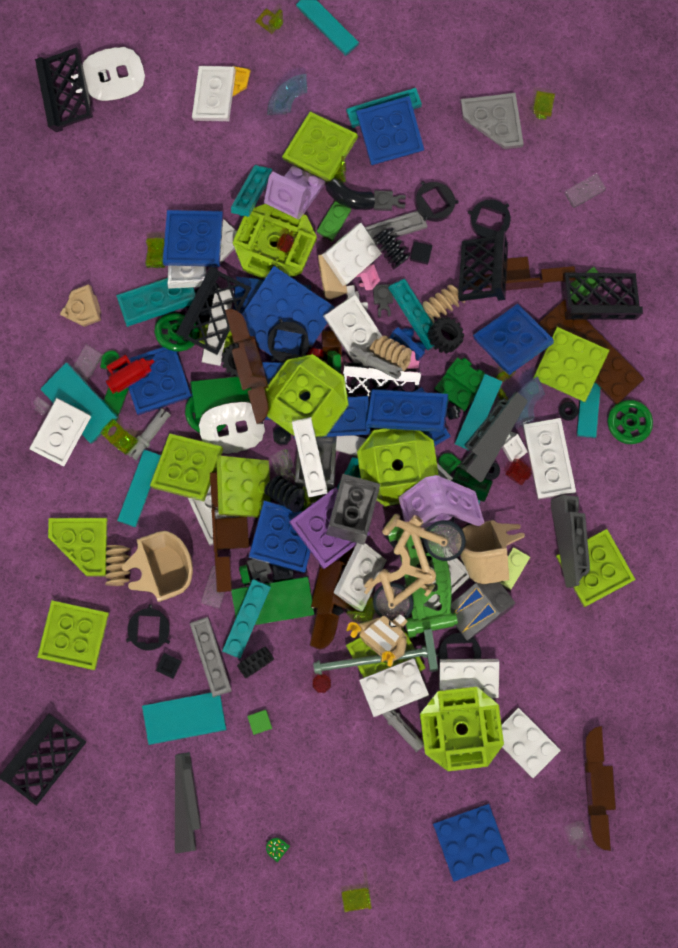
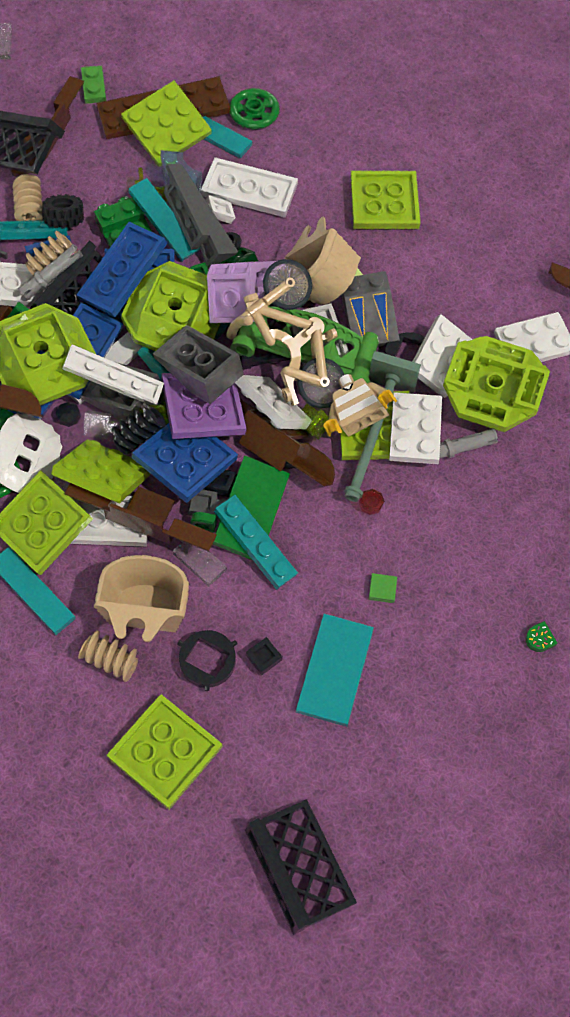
camera: 65 degrees left, 15 degrees down
lime plate [48,518,108,577] -> none
dark grey wedge [175,752,202,854] -> none
light grey tile [190,617,232,698] -> none
black tyre [237,646,274,679] -> none
blue plate [473,304,554,375] -> none
clear red tile [505,459,532,485] -> none
dark grey wedge [551,495,590,588] -> none
black plate [559,402,578,421] -> none
black fence [563,273,643,320] -> none

